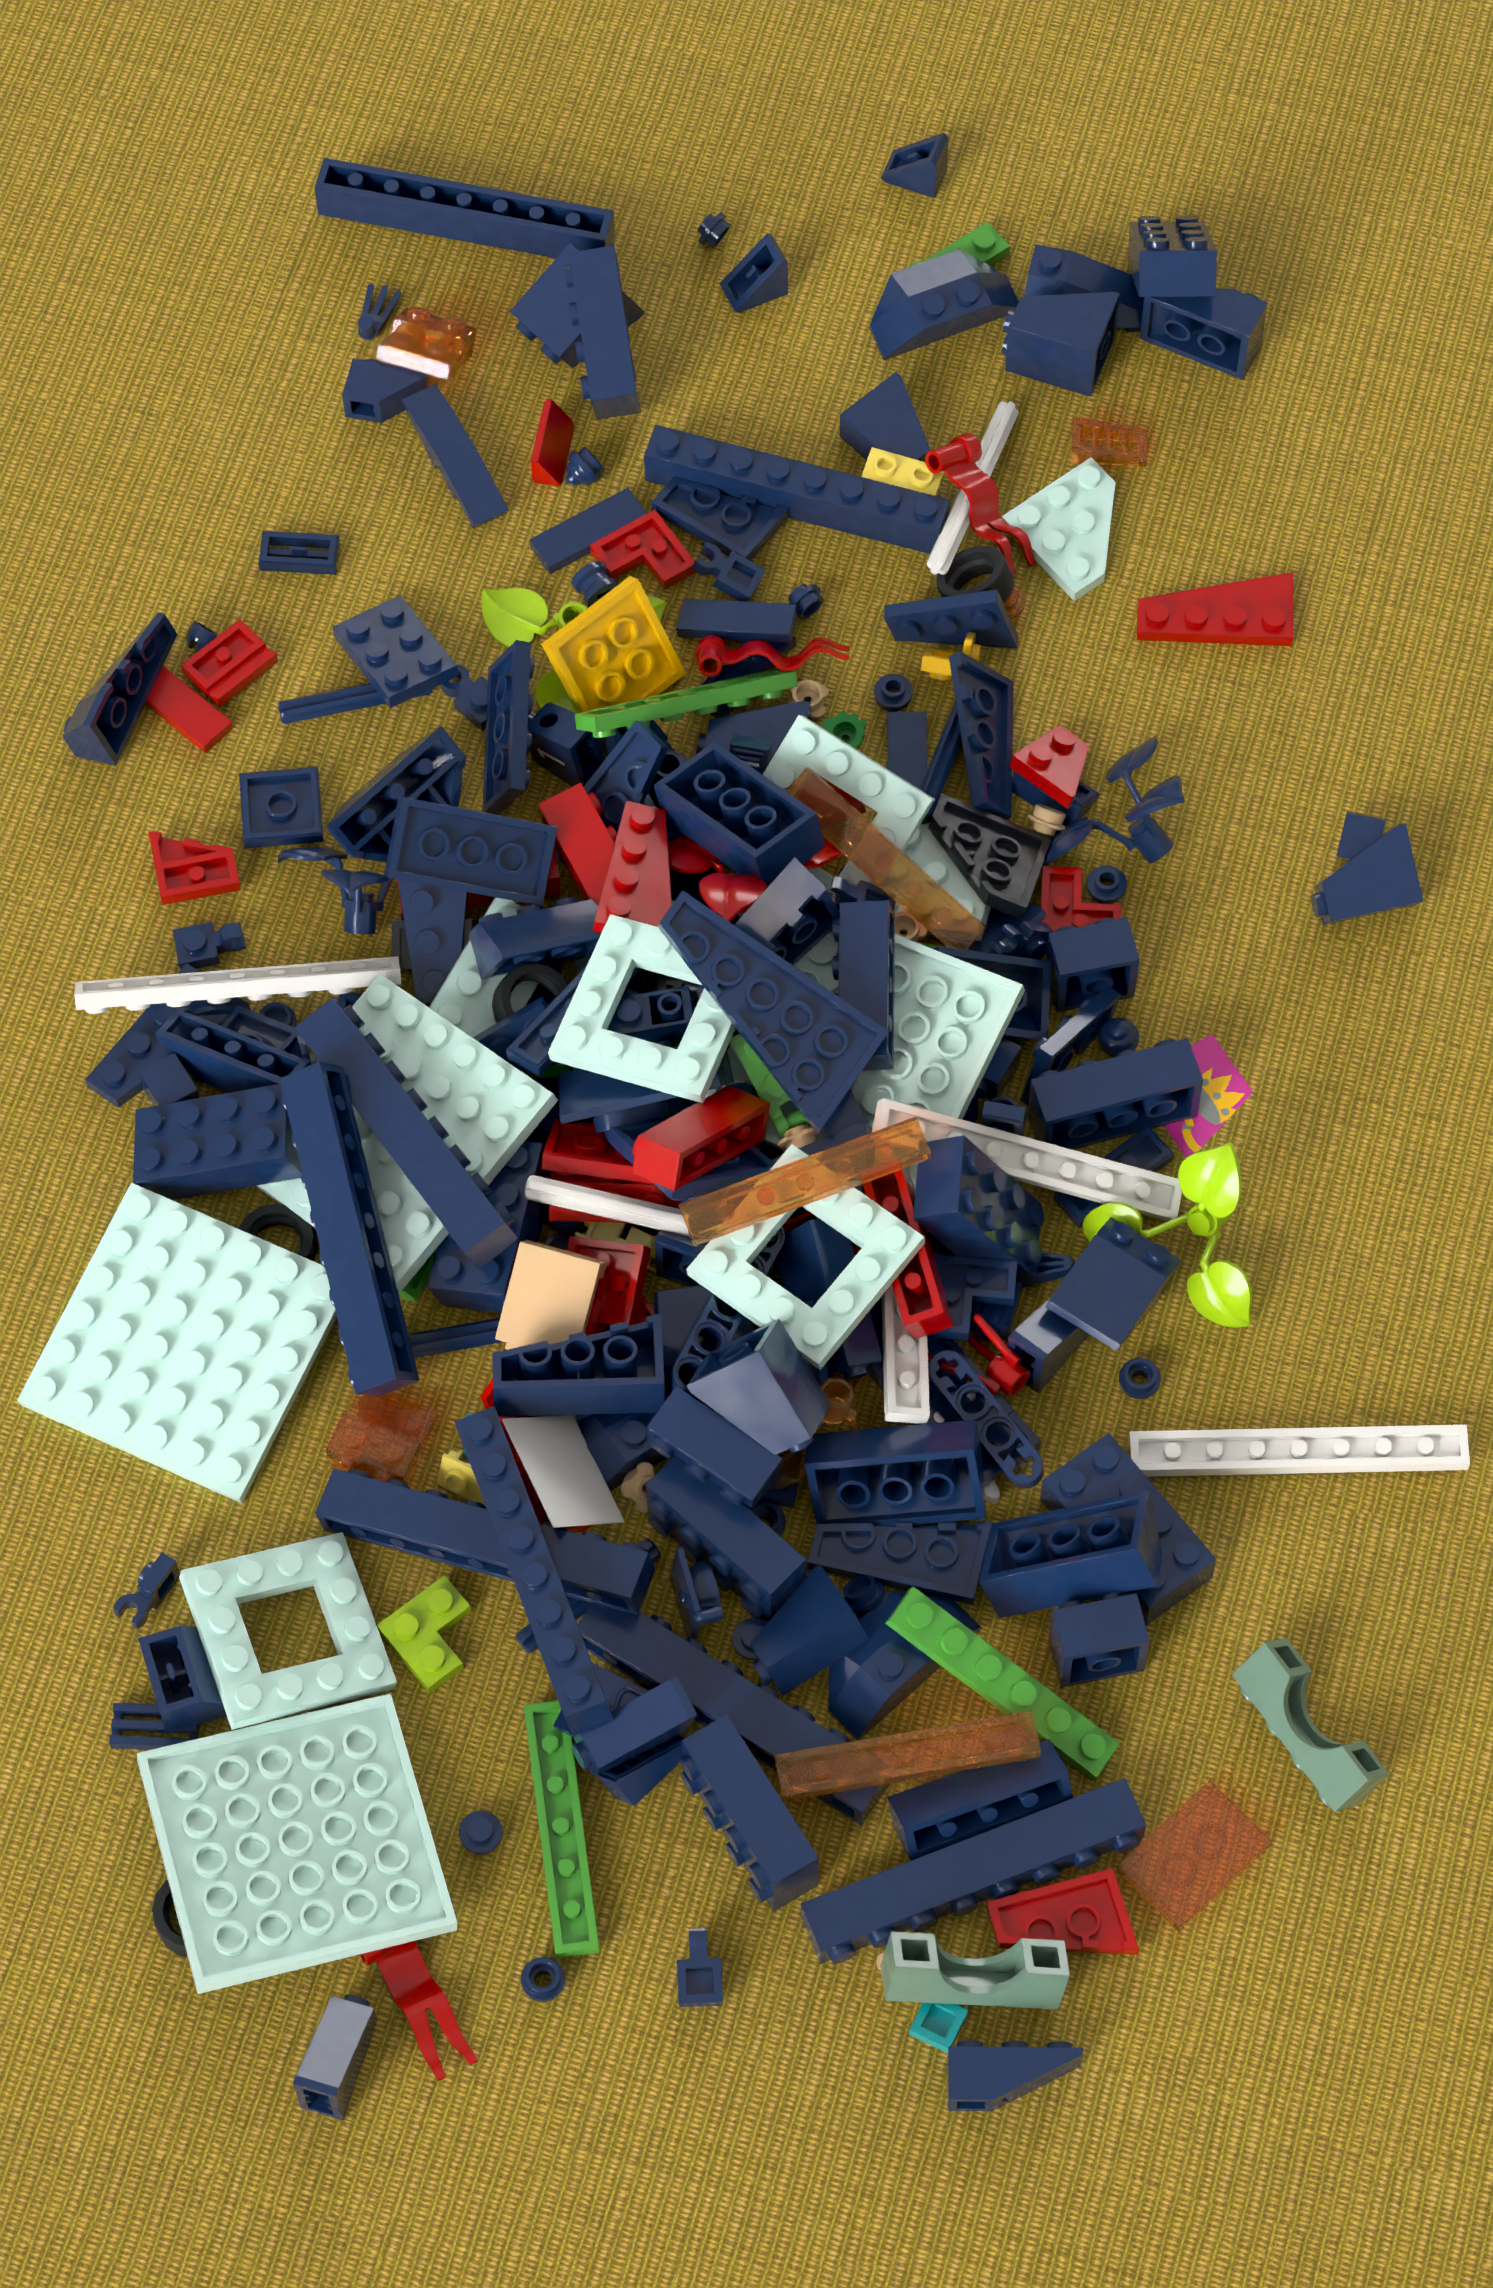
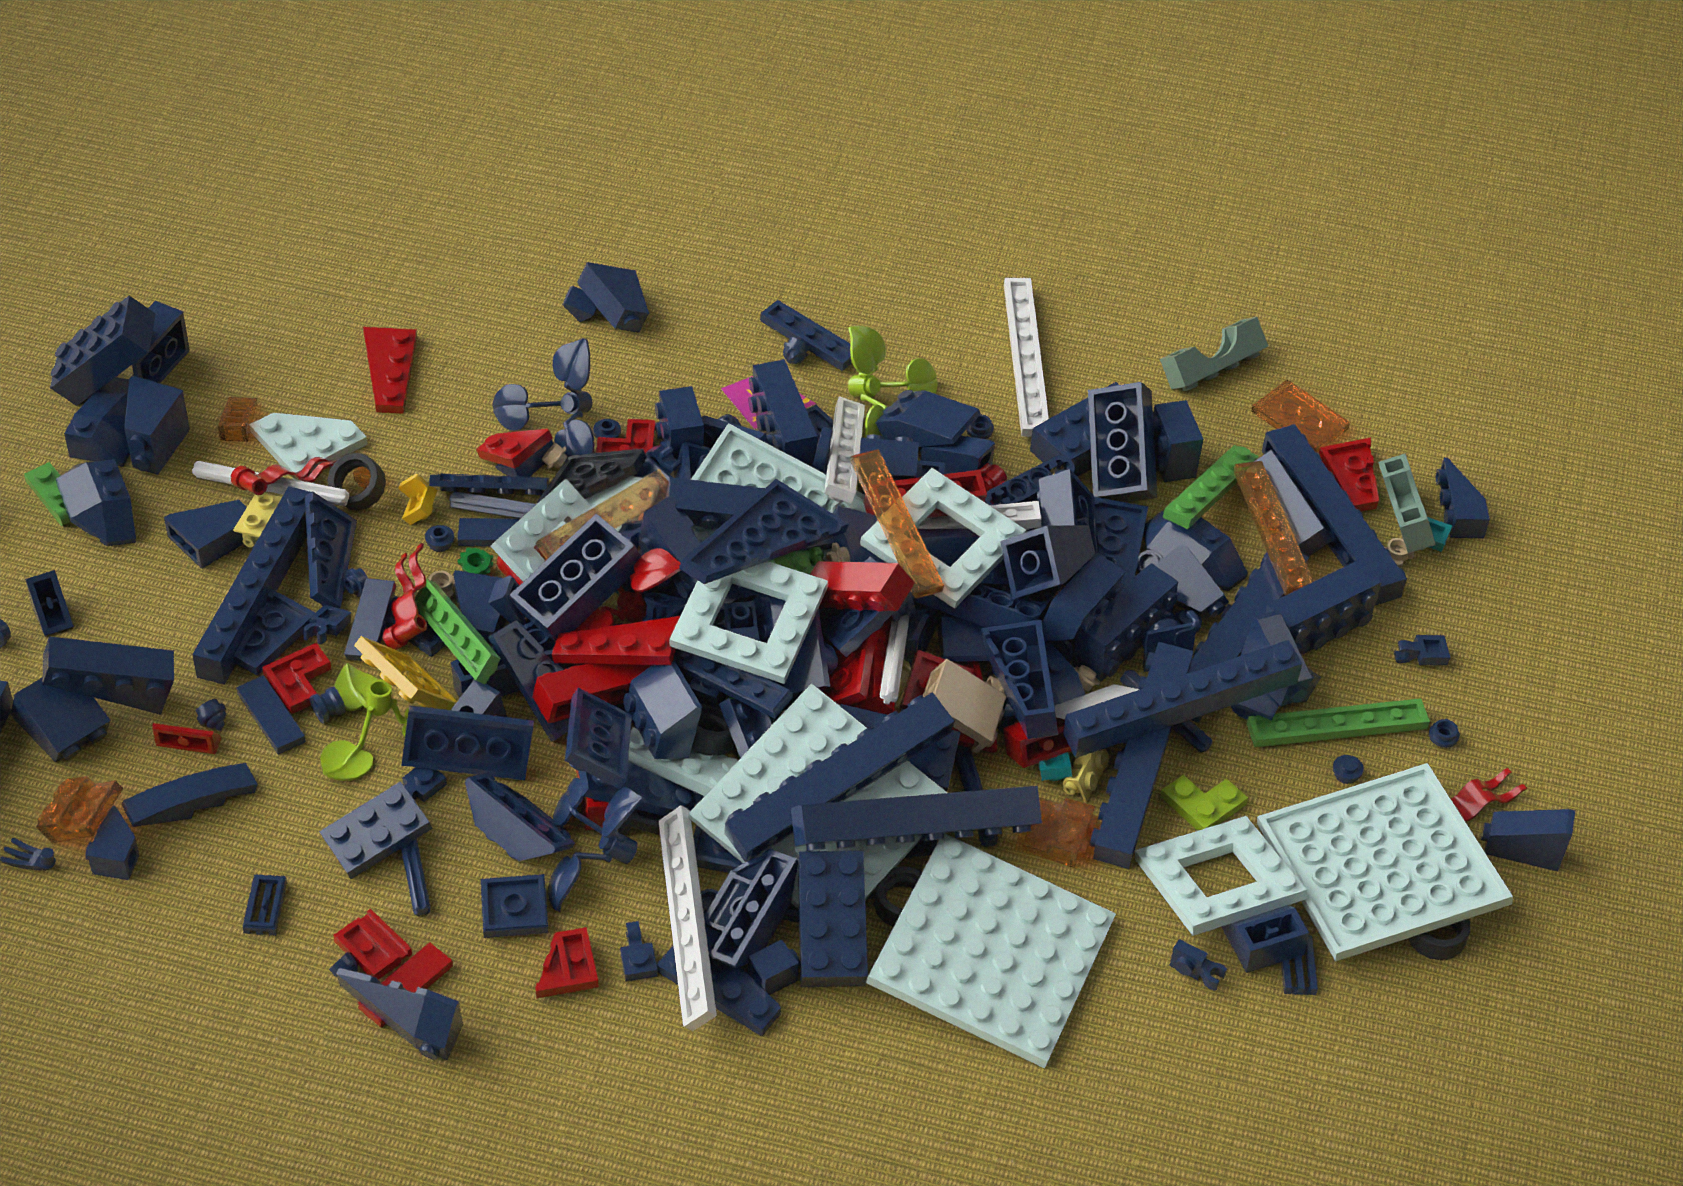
camera: 95 degrees left, 15 degrees down
dark blue wing [884,590,1019,649] -> none
none -> dark blue wing [305,491,357,608]
none -> dark blue plate [760,300,852,371]
none -> dark blue plate [783,337,810,364]

